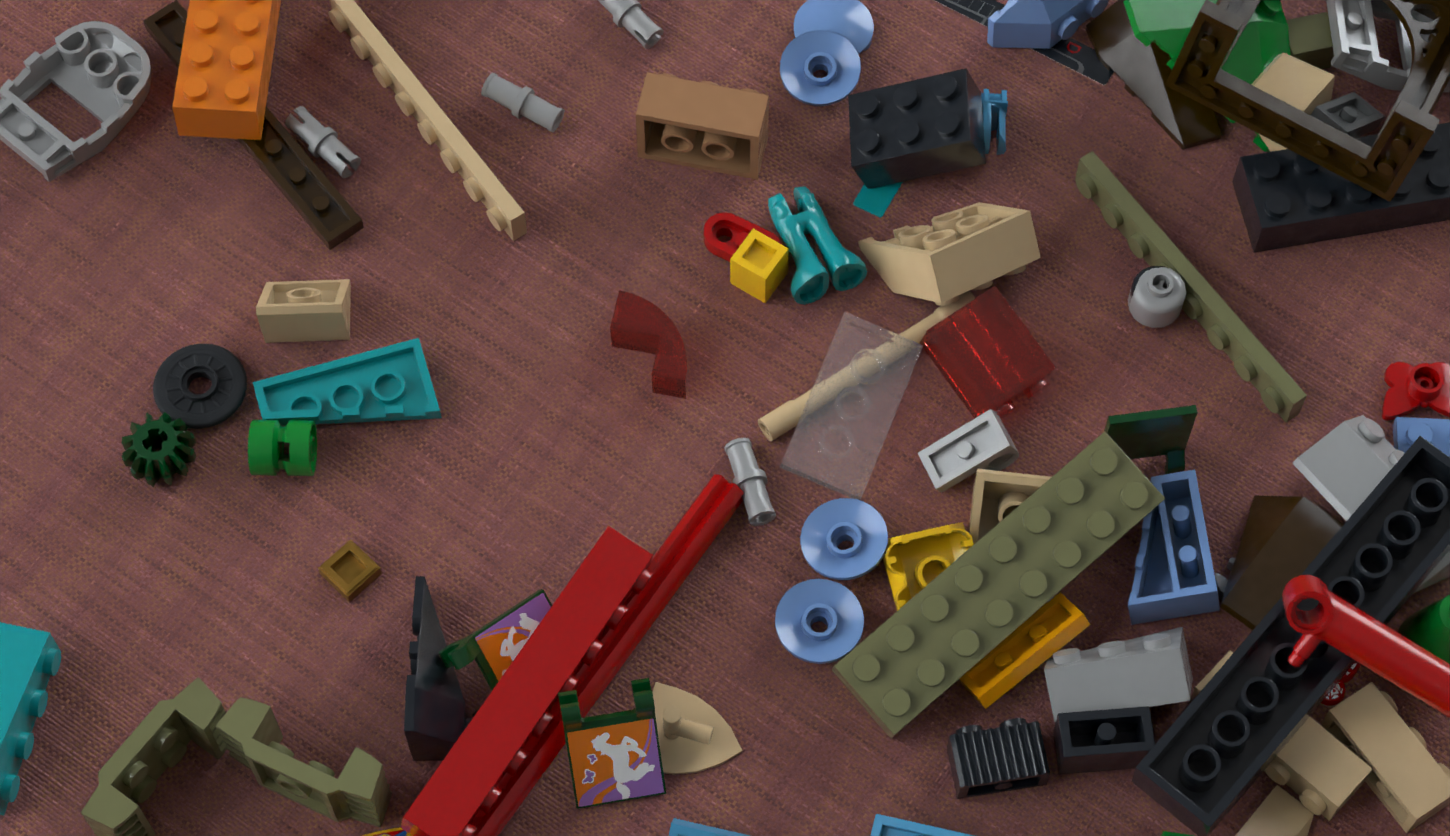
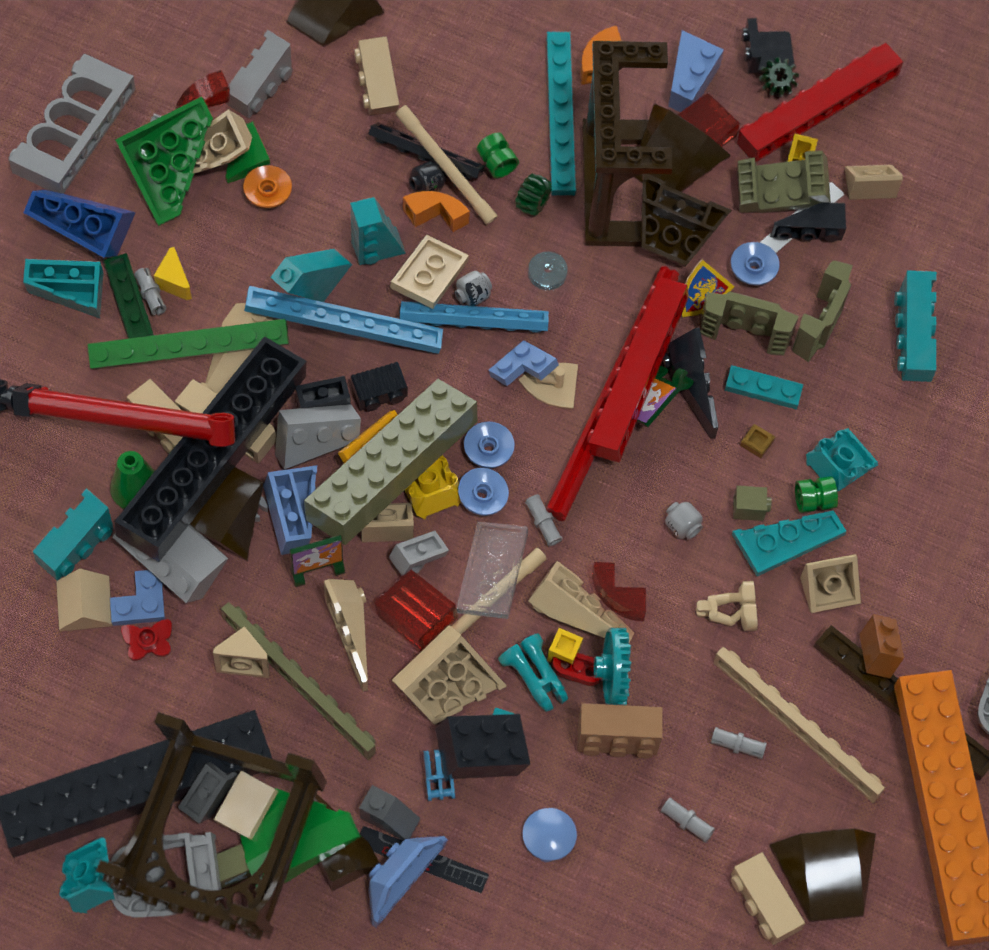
camera: 165 degrees right, 0 degrees up
dark green gear [121,411,196,487] -> none
black wheel [153,344,247,429] -> none
light grey pin [285,106,361,178] -> none
flag [558,678,666,809] -> none
medium blue dish [780,30,861,106] -> none
light grey head [1128,266,1186,328] -> none
none -> tan slope [213,626,270,678]
none -> tan wedge [324,579,368,692]
none -> dark grey slope [359,785,421,841]
none -> medium blue plate [488,340,559,386]
none -> tan wedge [529,561,634,643]
none -> teal wheel [594,628,632,705]
none -> light grey head [665,502,703,540]
none -> tan piece [696,581,757,631]
none -> teal plate [724,365,804,410]
none -> olive brick [733,485,772,521]
none -> teal slope [806,428,878,492]
none -> dark orange brick [859,614,904,678]

